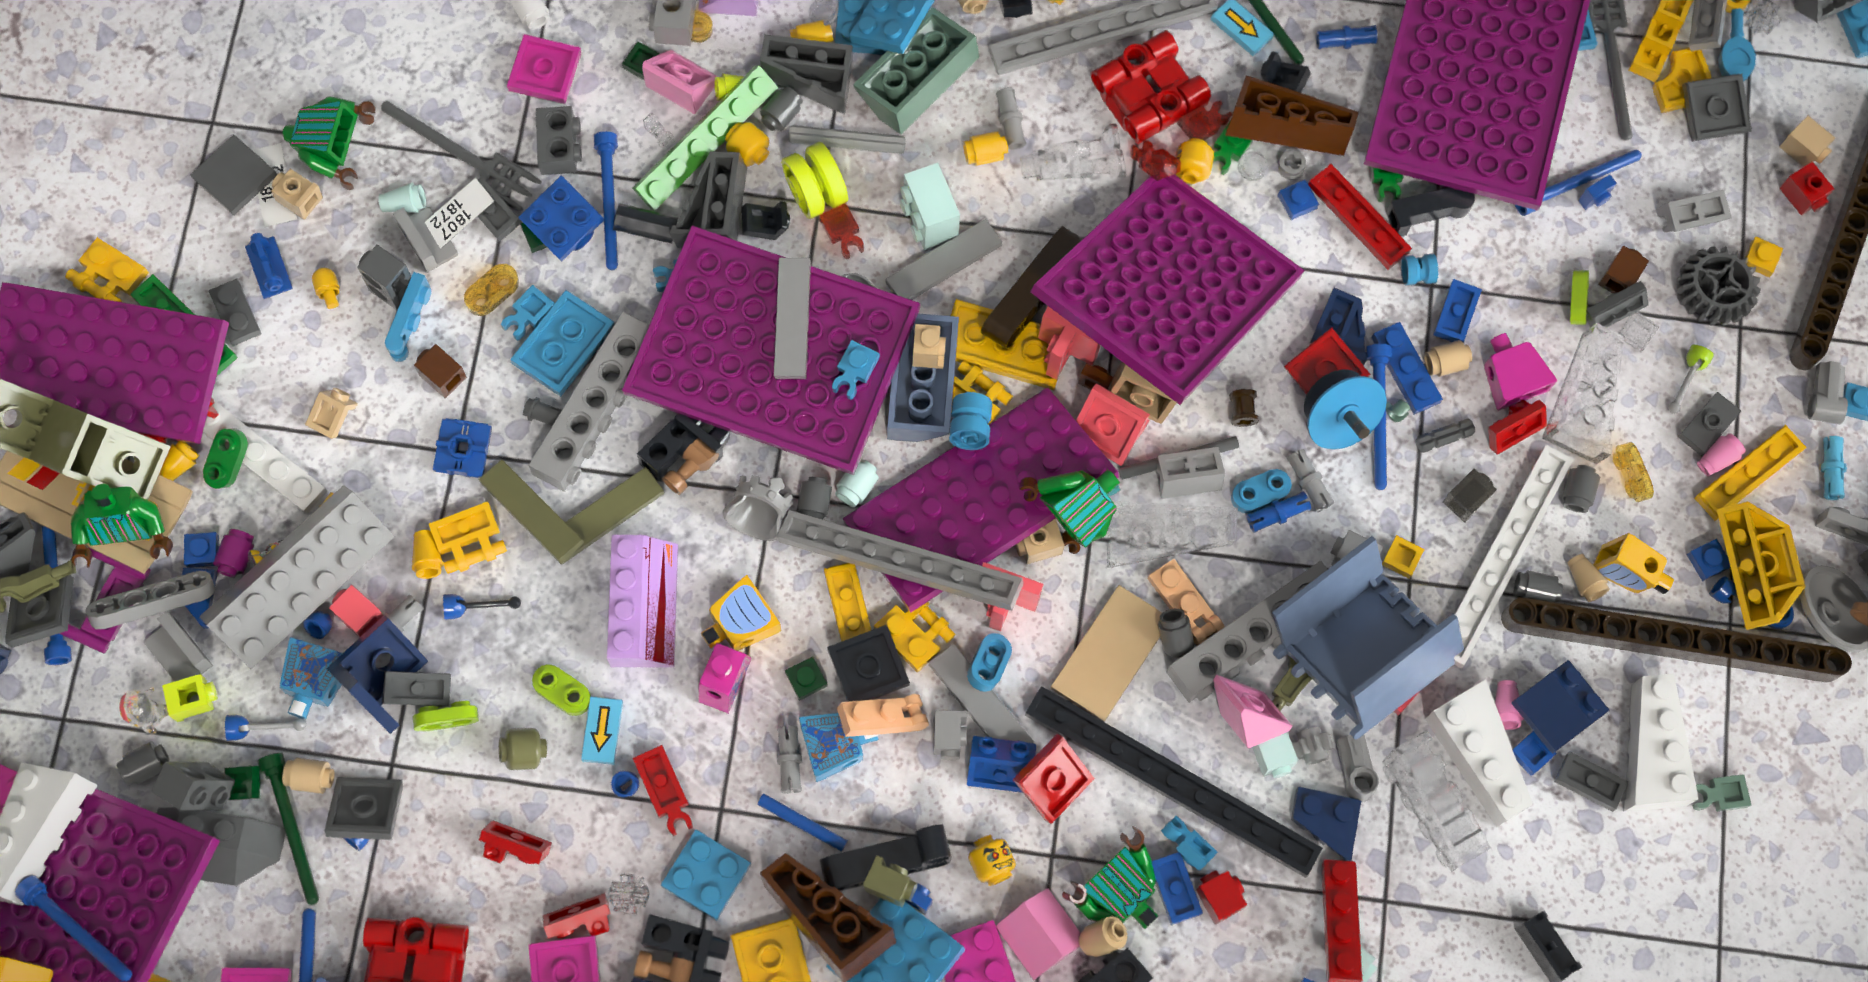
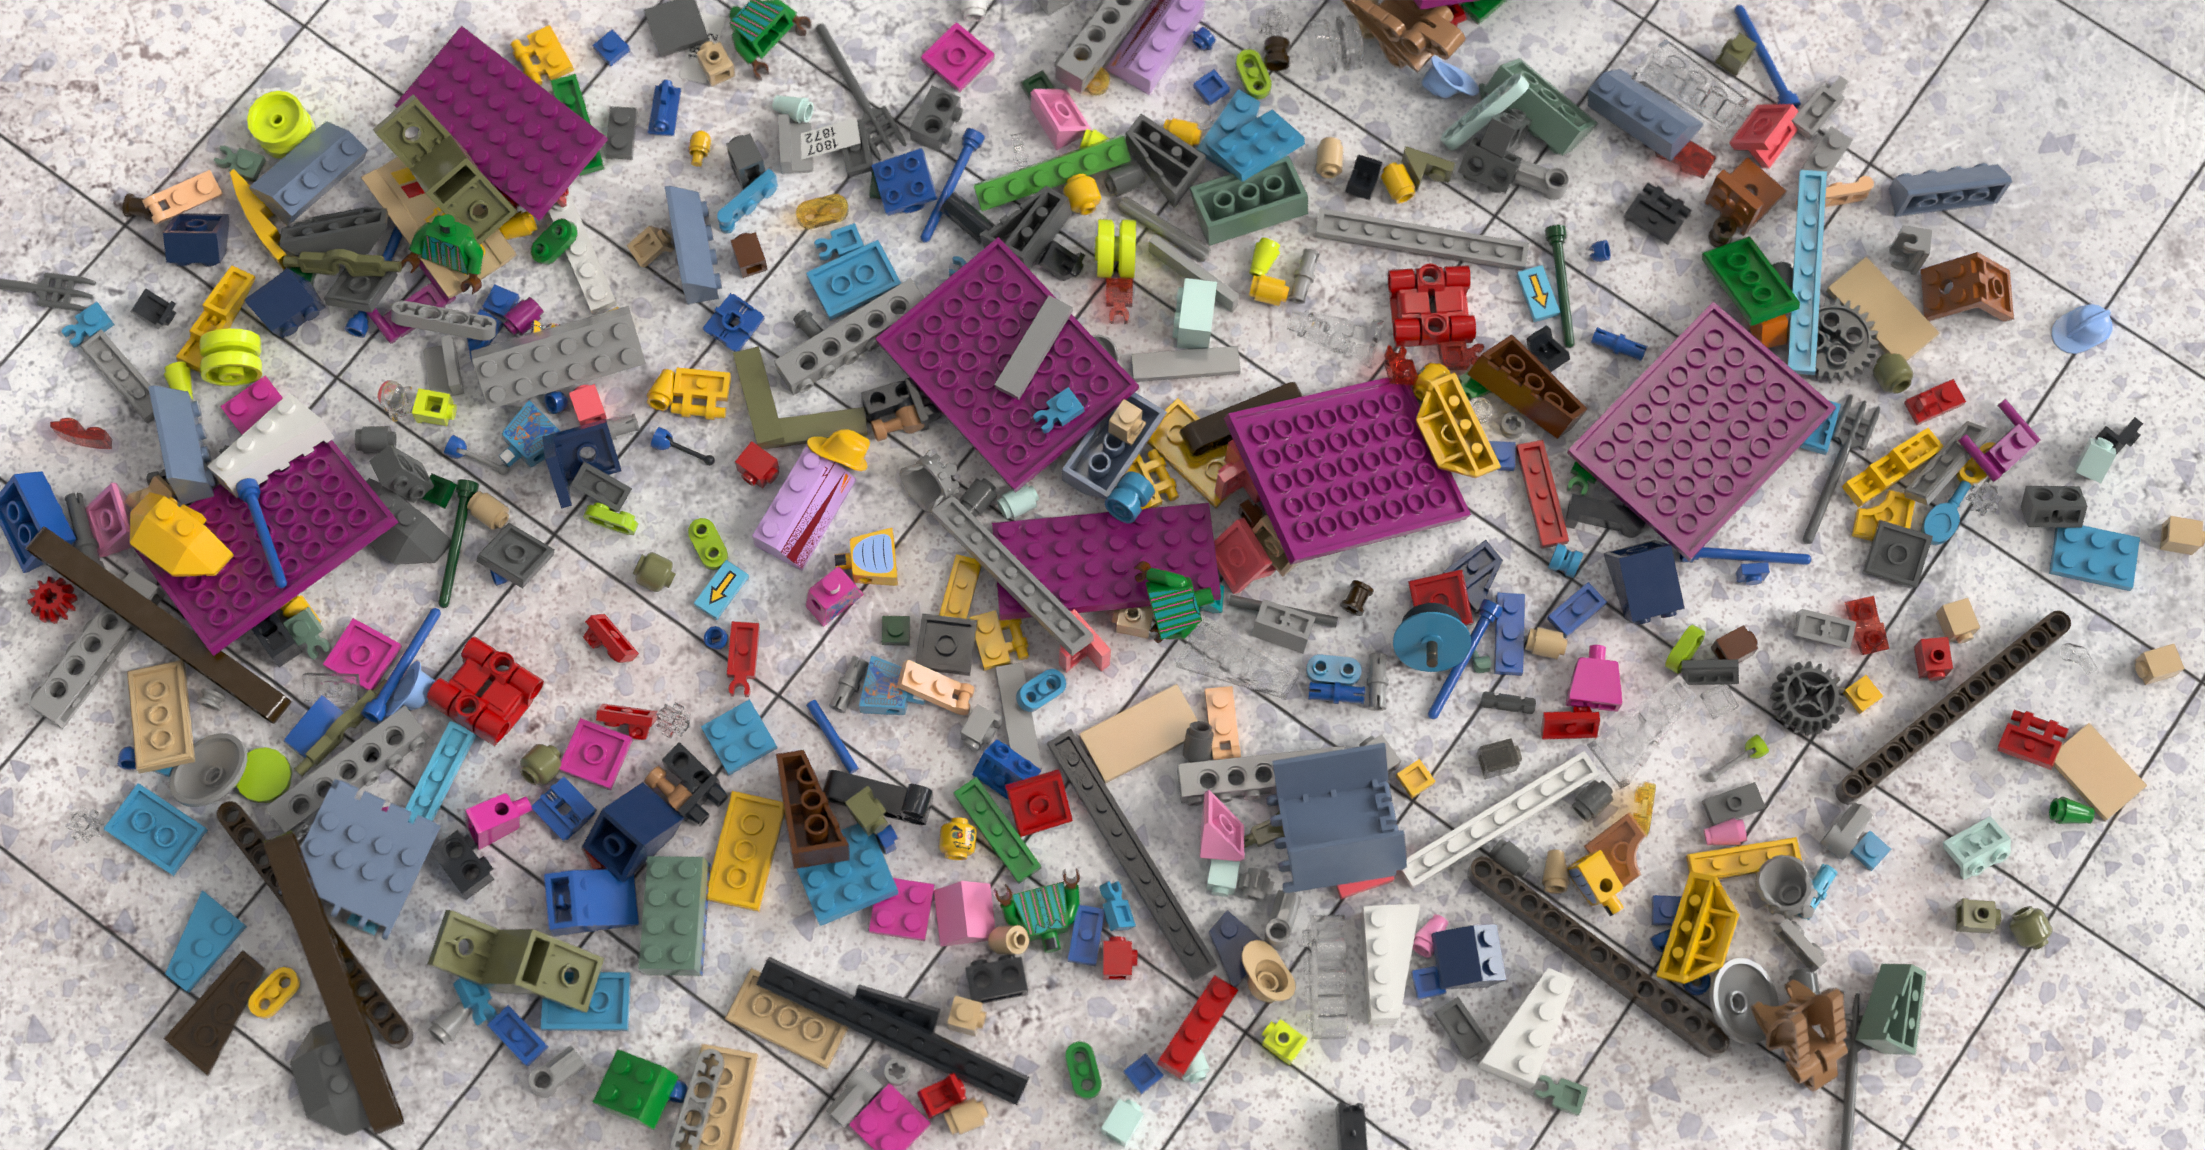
camera: 30 degrees right, 0 degrees up
none -> blue plate [593,29,630,67]
none -> sand blue slope [664,186,722,305]
none -> red brick [735,441,779,489]
none -> yellow piece [807,429,870,471]
none -> green plate [953,777,1042,884]
none -> light grey tile [1148,234,1239,312]
none -> tan piece [1242,940,1296,1004]
none -> neon yellow cone [1249,237,1280,277]
none -> neon yellow brick [1262,1019,1308,1066]
none -> yellow wedge [1416,372,1501,478]
none -> nougat tile [1584,813,1647,888]
none -> dark blue slope [1604,540,1685,625]
none -> light grey hair [1755,855,1818,920]
none -> clear red slope [1845,596,1889,655]

